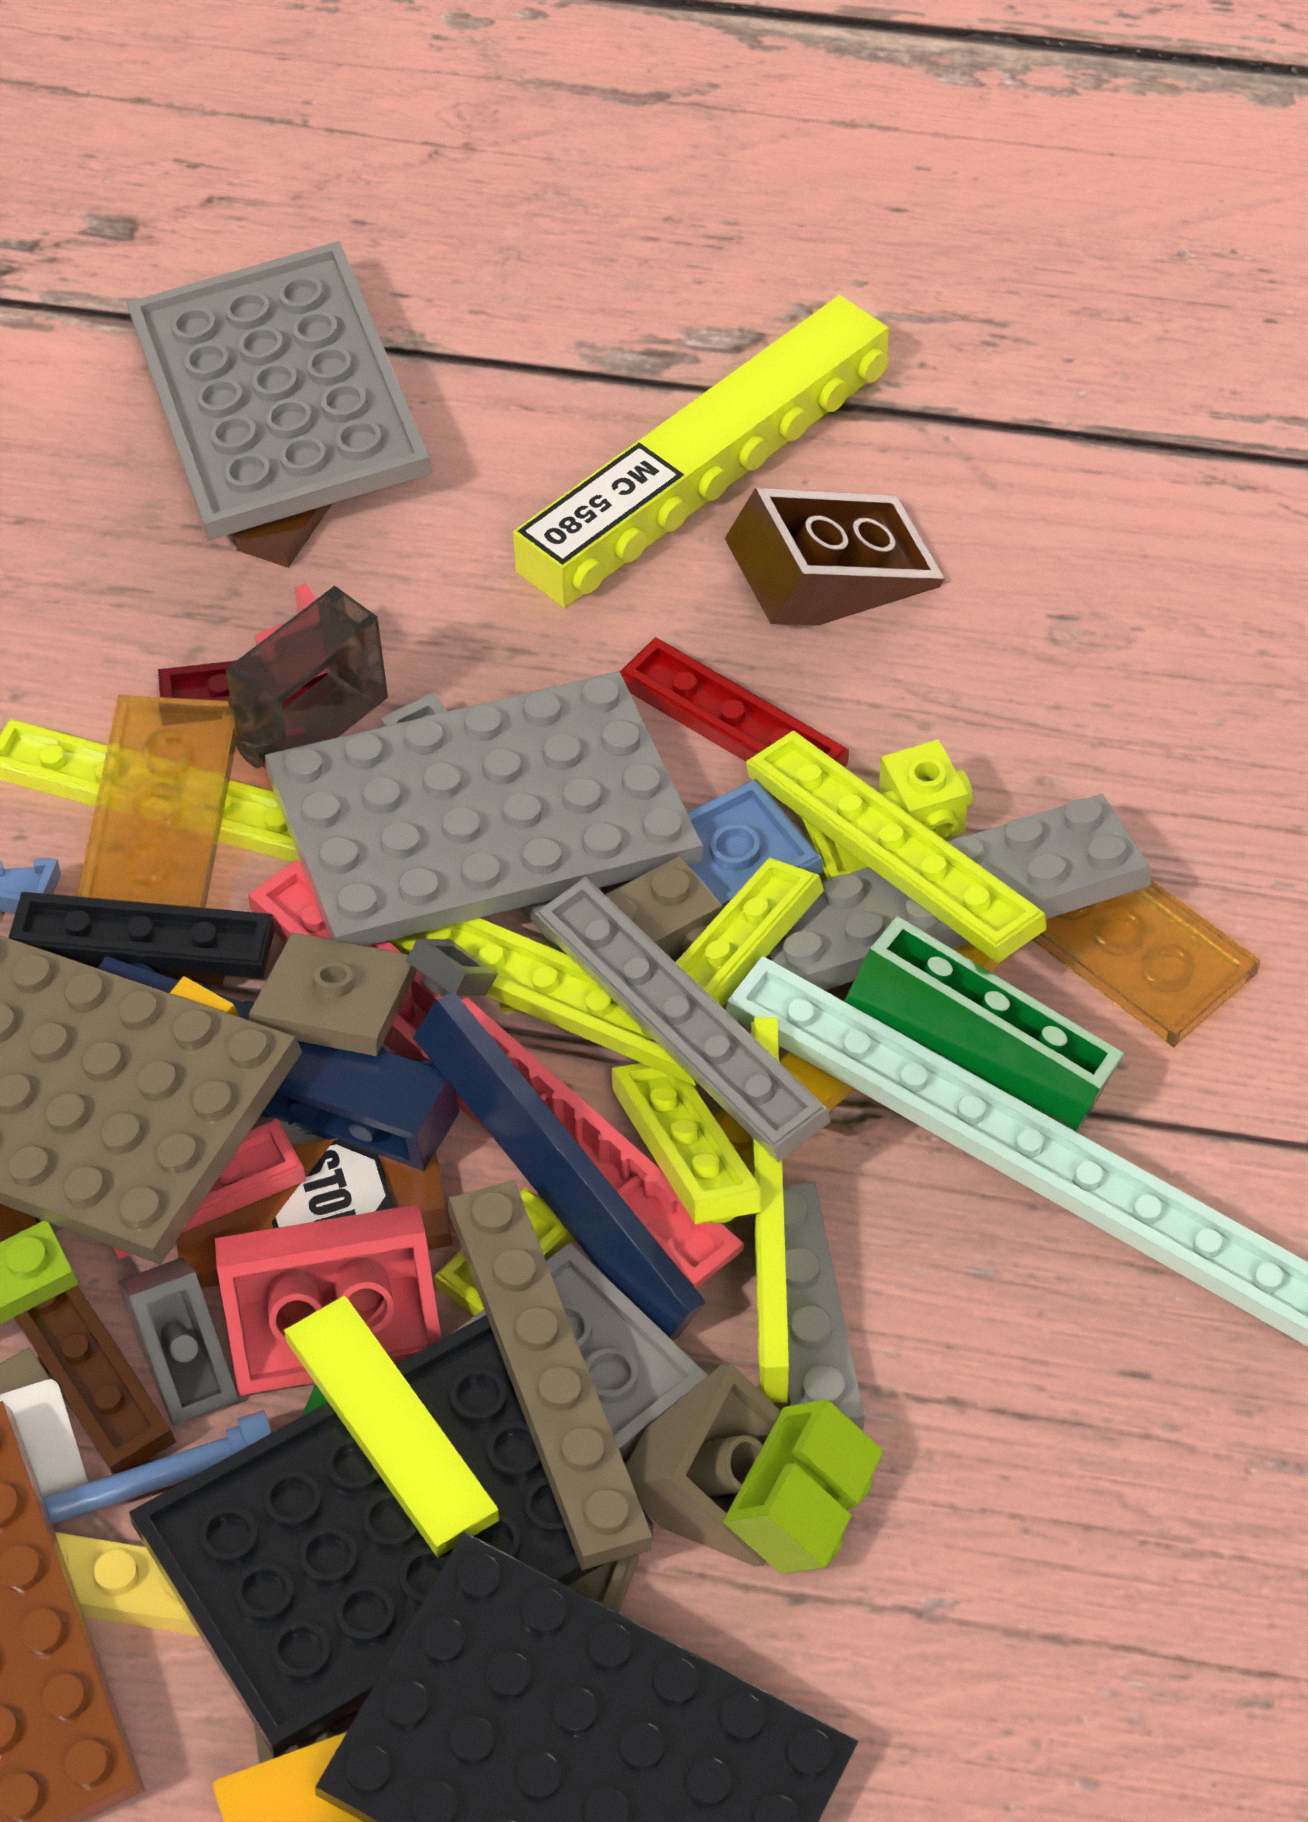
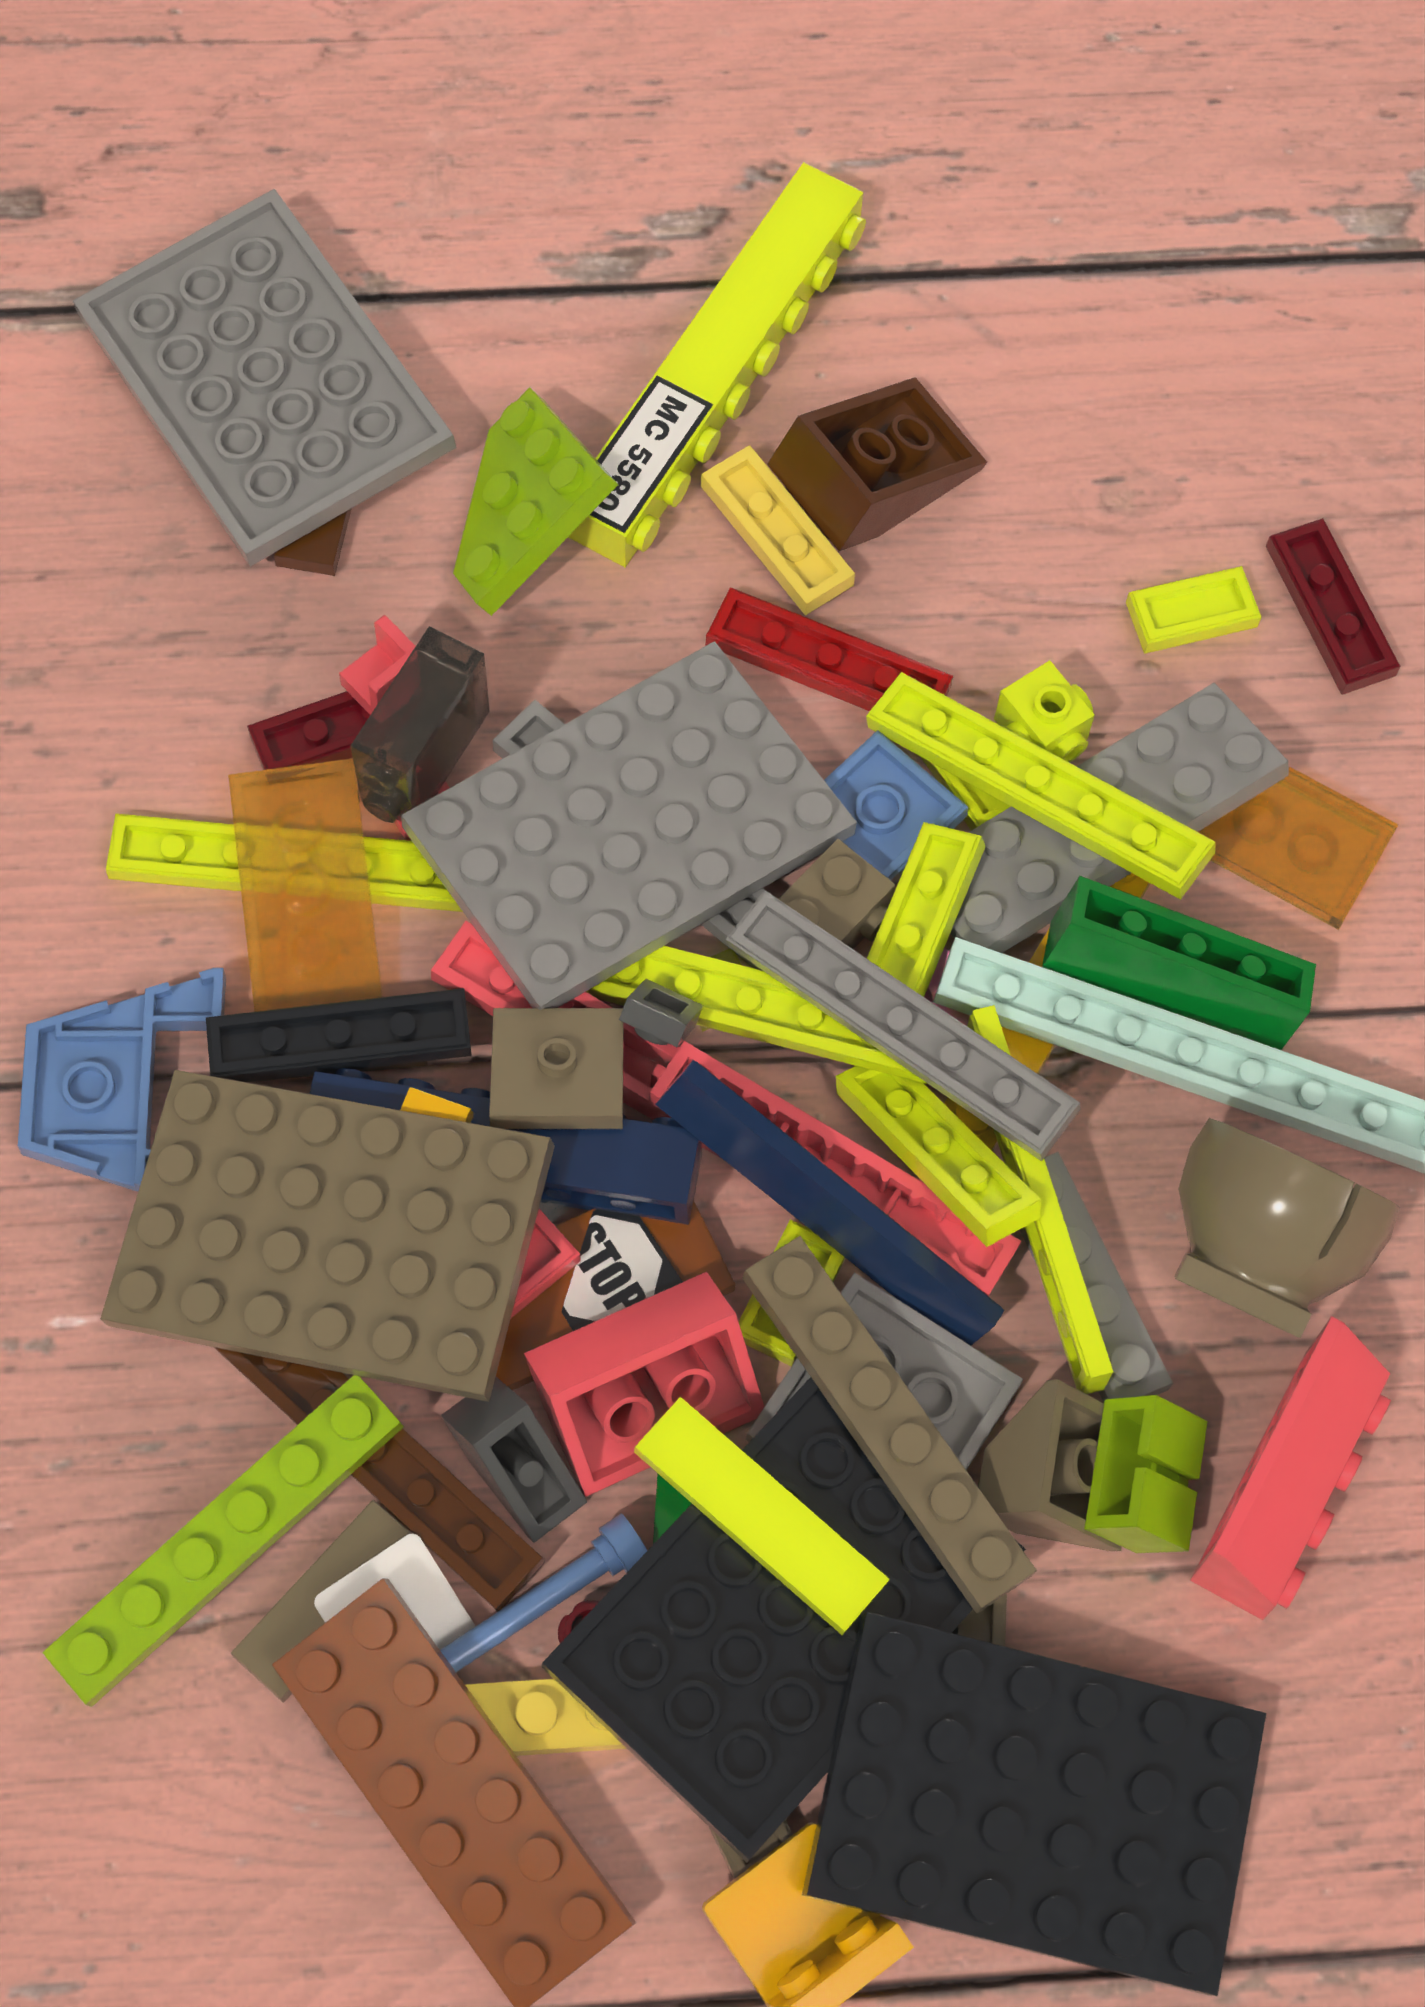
camera: 20 degrees left, 15 degrees up
none -> lime plate [453,387,618,616]
none -> light yellow plate [701,445,855,616]
none -> neon yellow tile [1126,566,1261,654]
none -> dark tan plate [1174,1118,1400,1338]
none -> coral slope [1190,1316,1391,1620]
none -> dark red tile [1266,518,1401,695]

